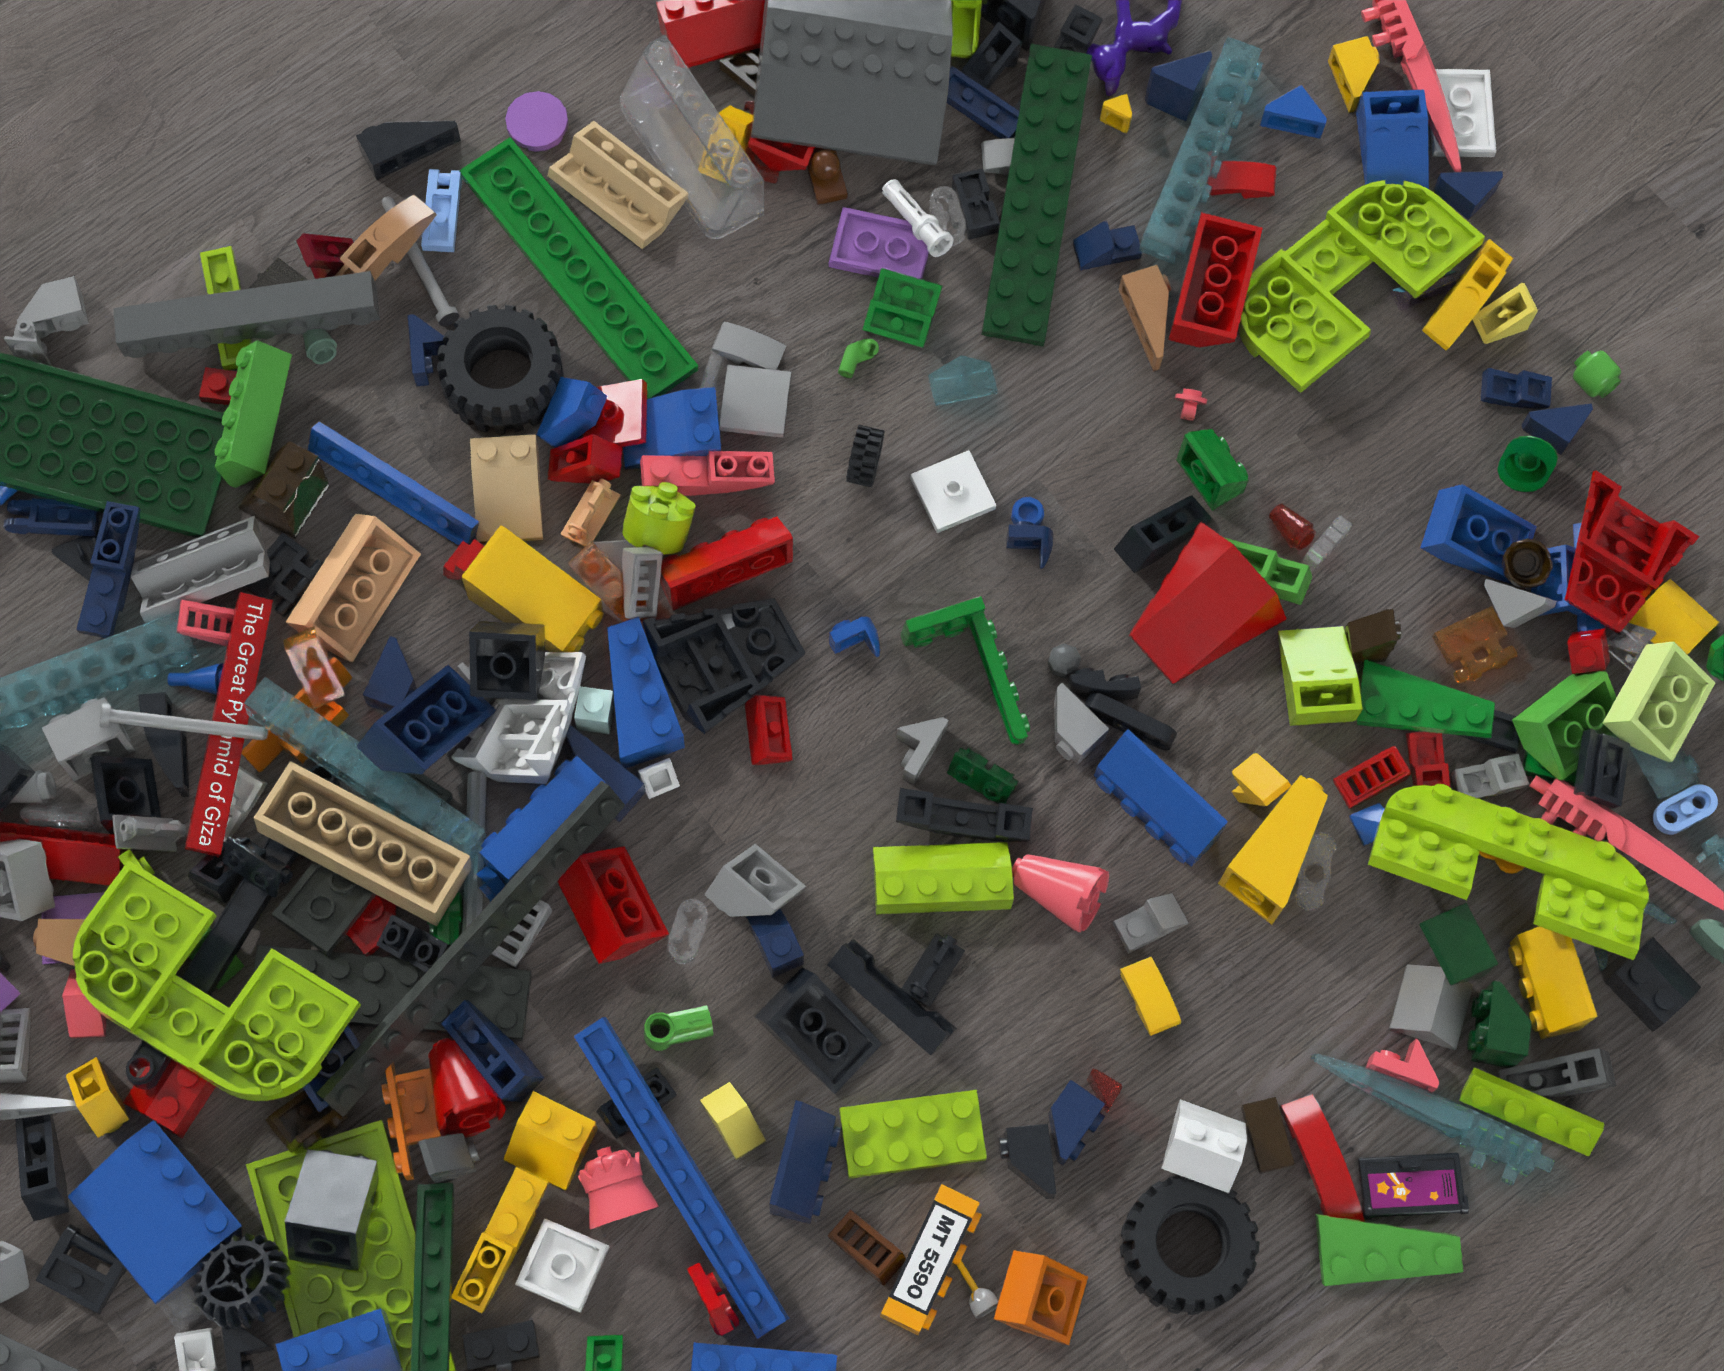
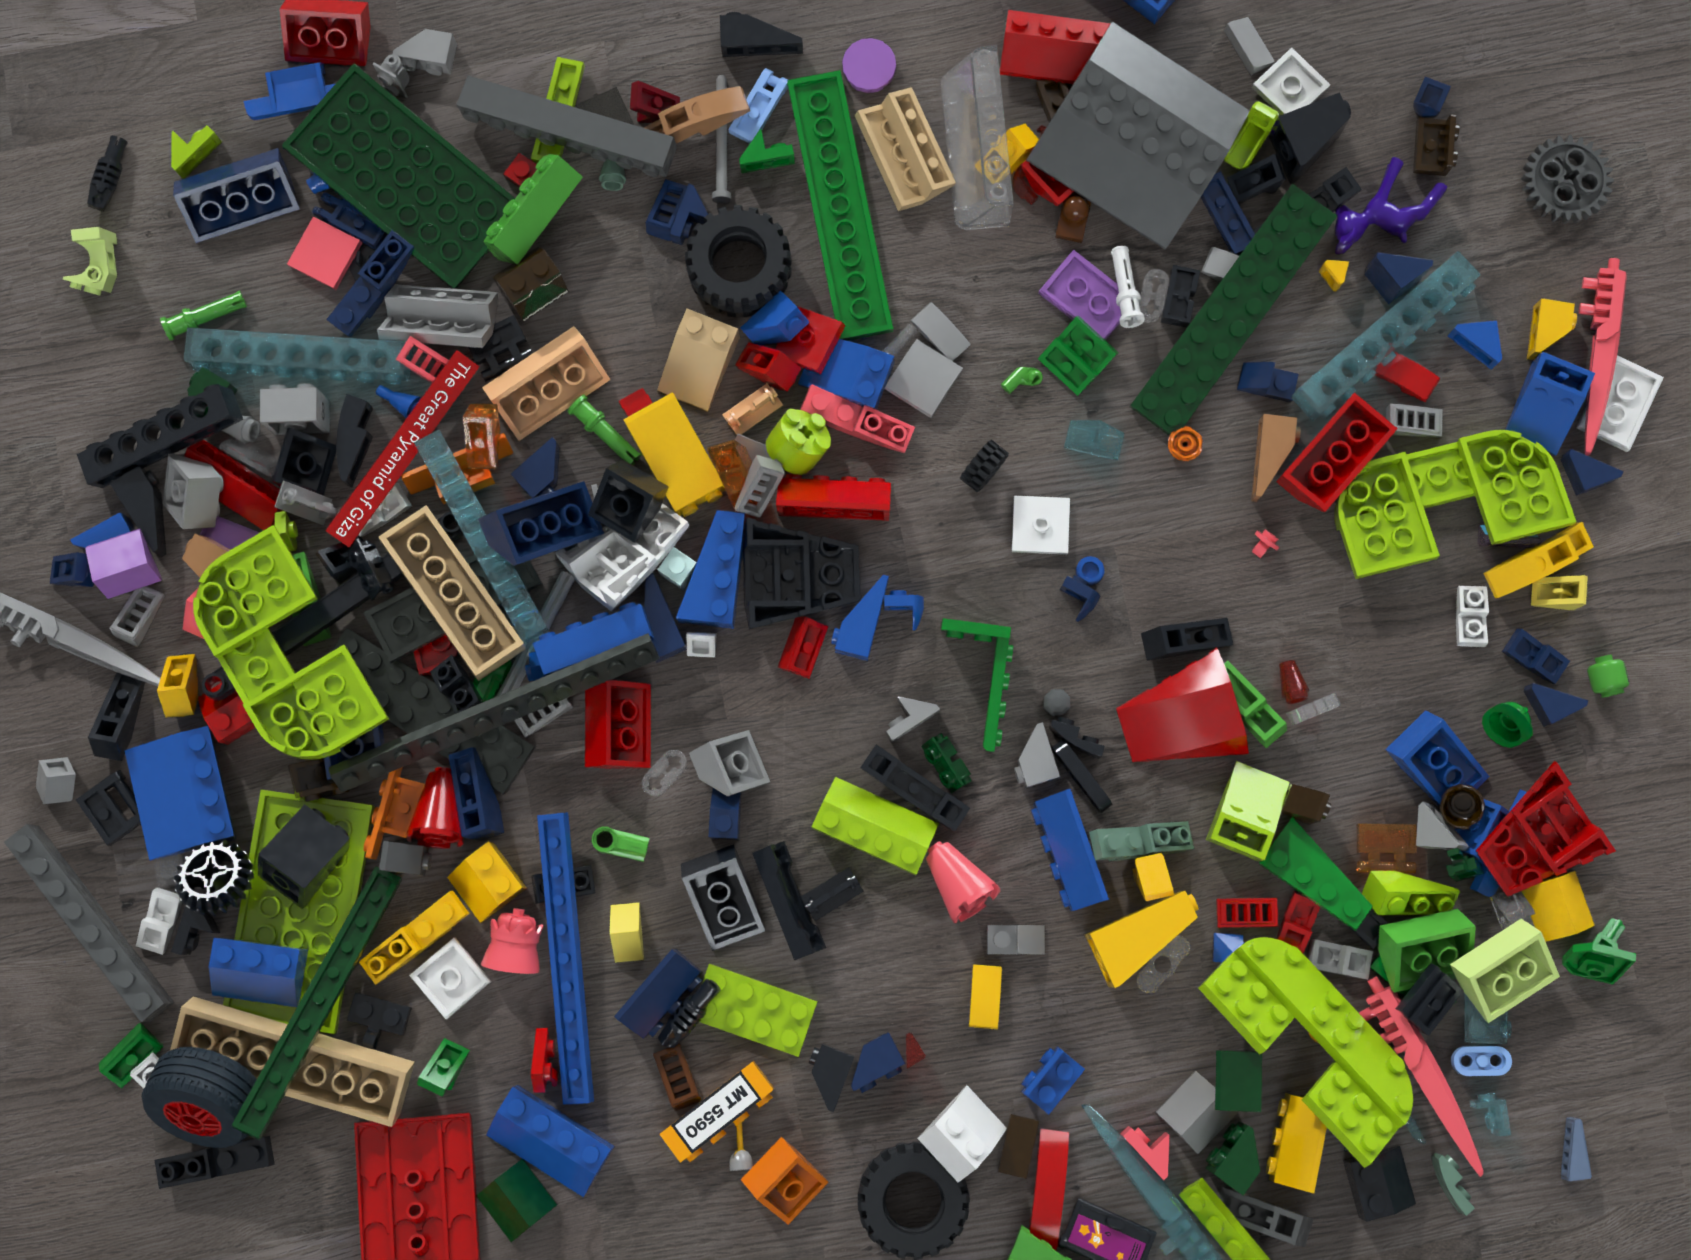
camera: 35 degrees right, 10 degrees up
light grey bar [99,703,268,740] -> none
blue plate [308,422,479,546] -> none
green slope [1176,429,1249,511] -> none
red brick [1567,628,1610,674] -> none
none -> coral tile [287,217,362,290]
none -> bright green pin [567,395,642,465]
none -> dark blue slope [645,179,687,241]
none -> black hinge [658,979,721,1048]
none -> green slope [739,129,795,173]
none -> blue slope [831,575,889,661]
none -> blue bracket [1021,1047,1085,1114]
none -> sand green slope [1089,821,1194,861]
none -> orange plate [1168,426,1203,461]
none -> lime slope [1362,871,1460,915]
none -> light grey slope [1385,404,1443,438]
none -> dark green plate [1446,848,1484,882]
none -> white slope [1456,586,1489,647]

